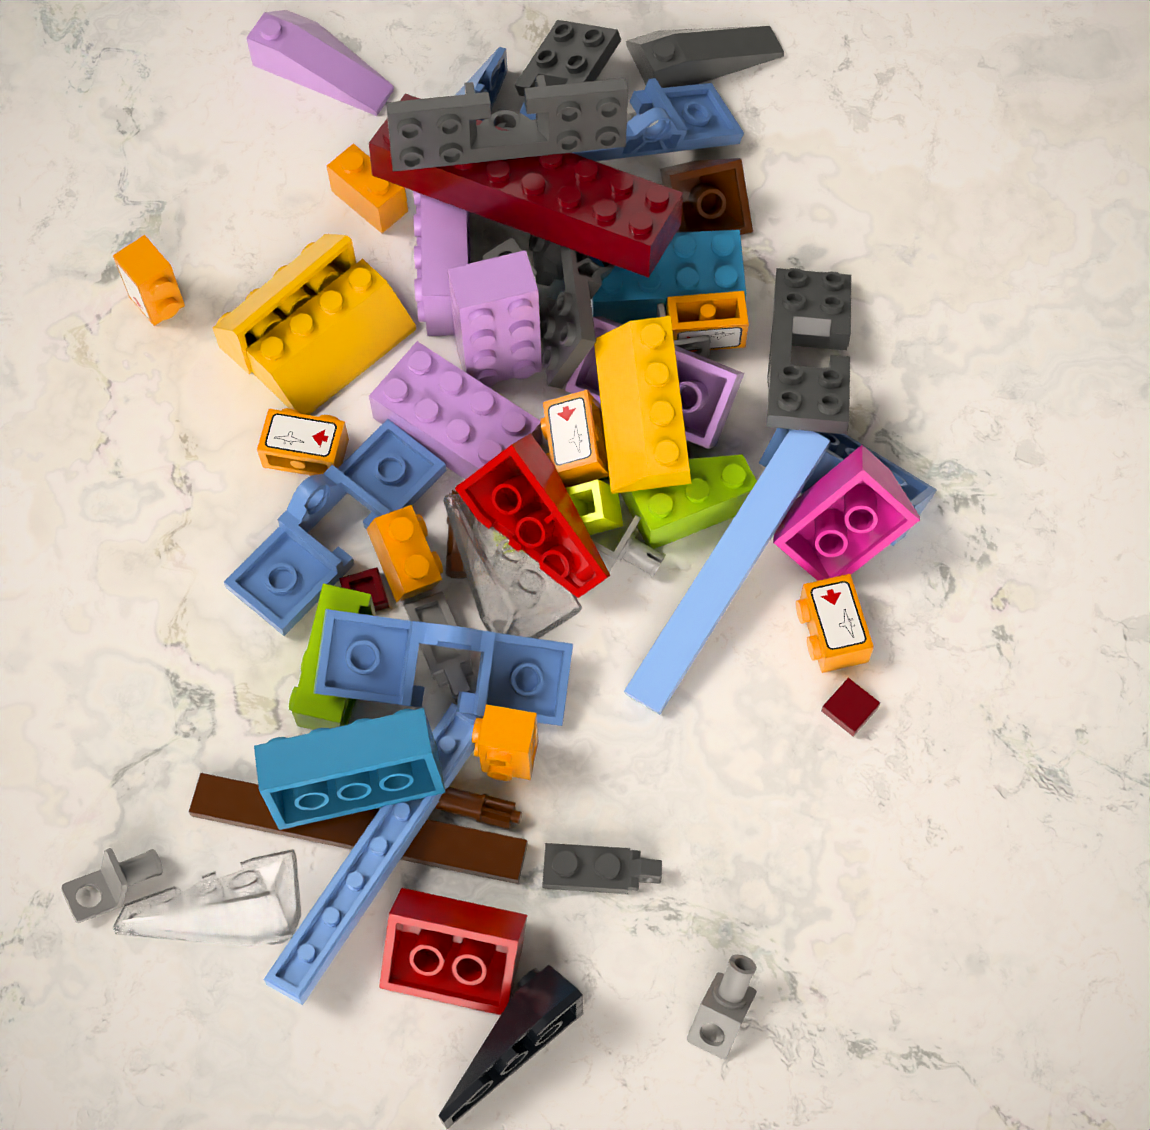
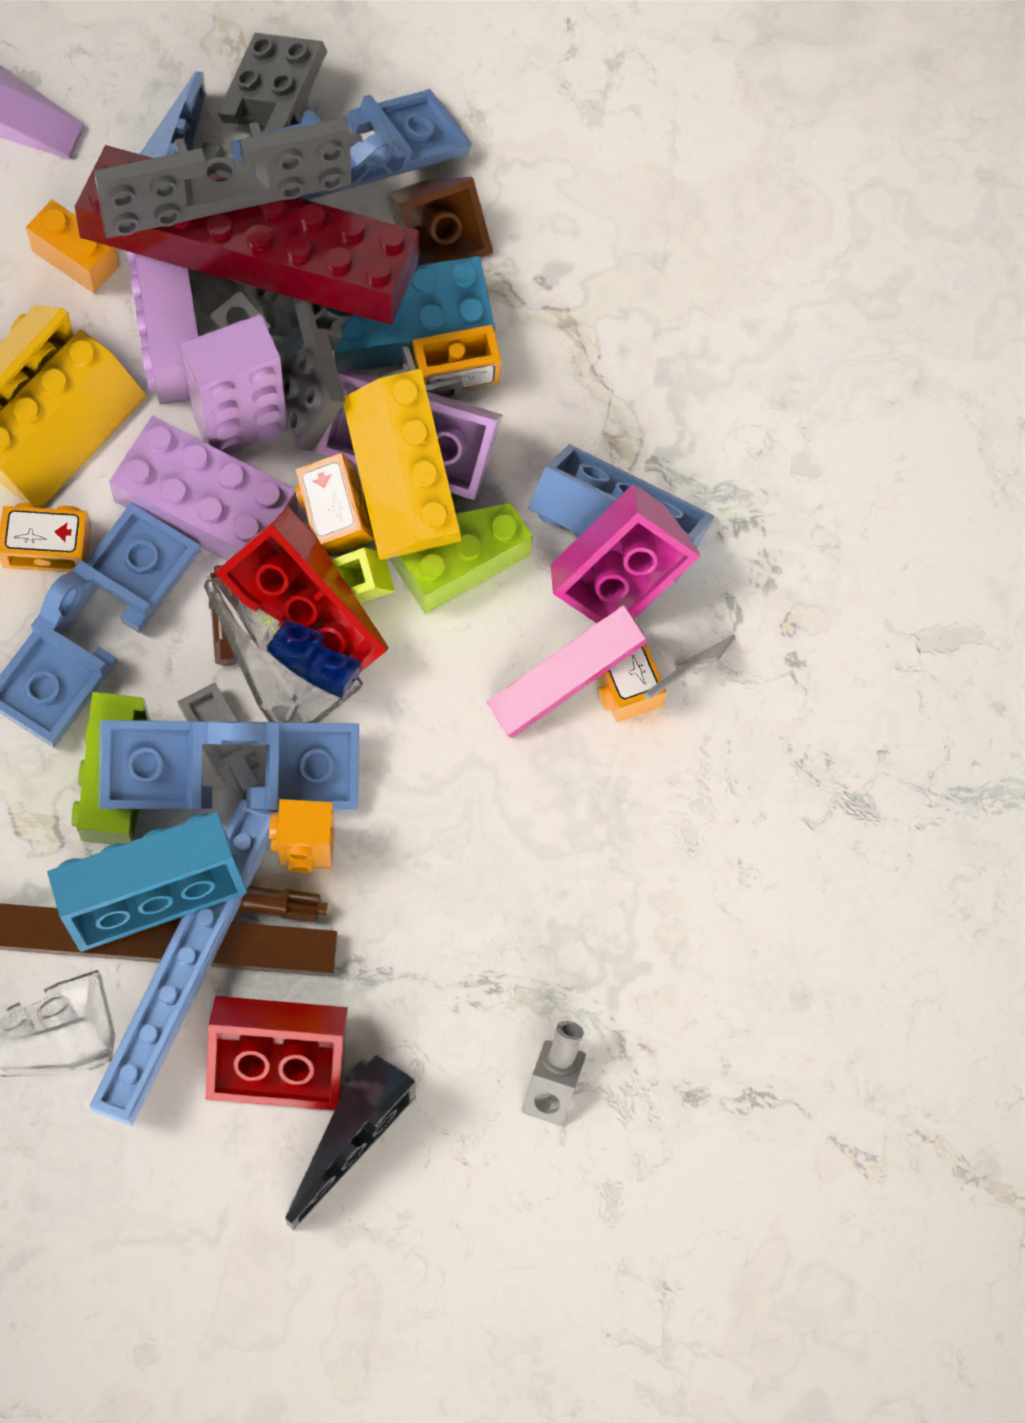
camera: 15 degrees left, 5 degrees up
dark red tile [339,567,390,612] -> none
light orange brick [366,505,443,603] -> none
dark grey hinge [542,843,662,894] -> none
light grey bracket [593,515,666,577] -> none
light blue tile [624,429,830,715] -> none
dark grey wedge [626,26,784,88] -> none
dark grey plate [766,268,852,434] -> none
dark red tile [821,677,880,737] -> none
none -> clear blue slope [267,620,362,699]
none -> tile [486,605,650,738]
none -> light grey piece [644,634,736,700]

